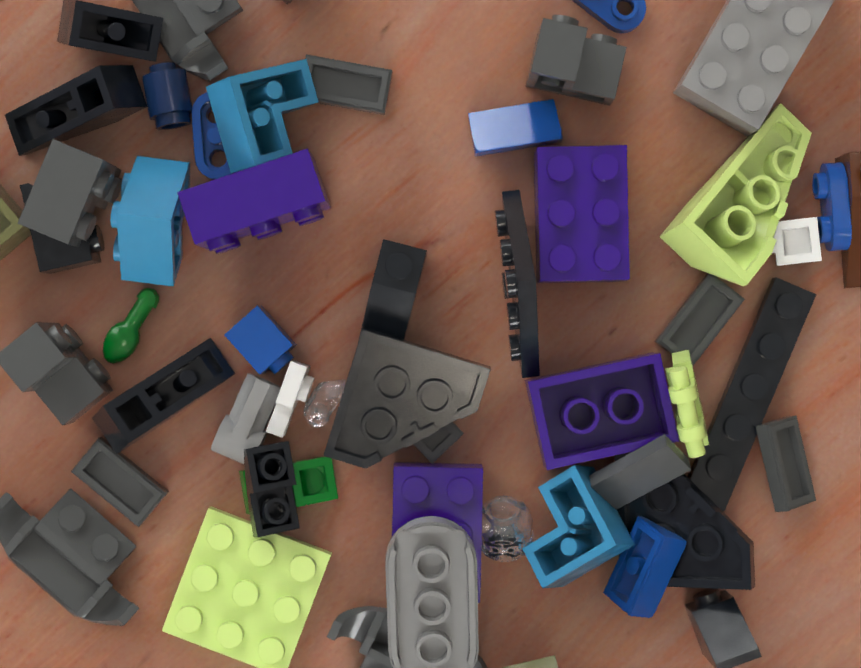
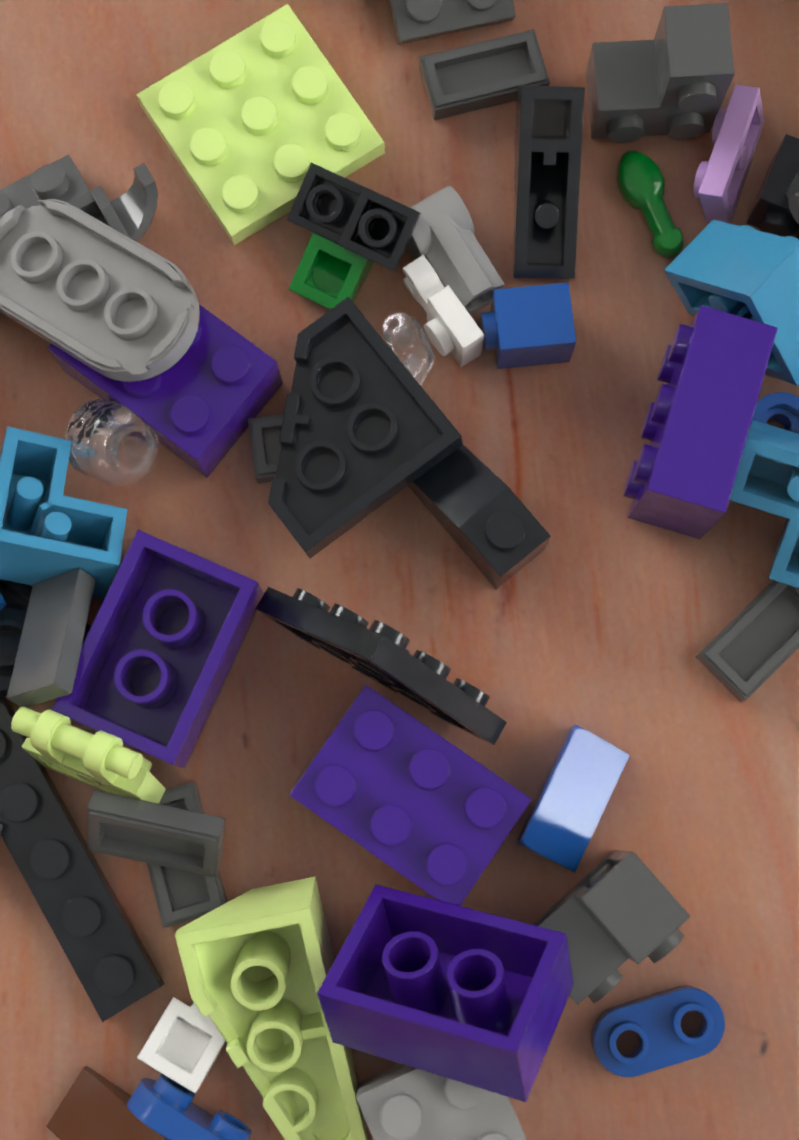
camera: 130 degrees right, 10 degrees down
none -> dark grey tile [87,790,225,877]
none -> dark purple brick [317,884,574,1102]
none -> lavender plate [694,84,765,224]

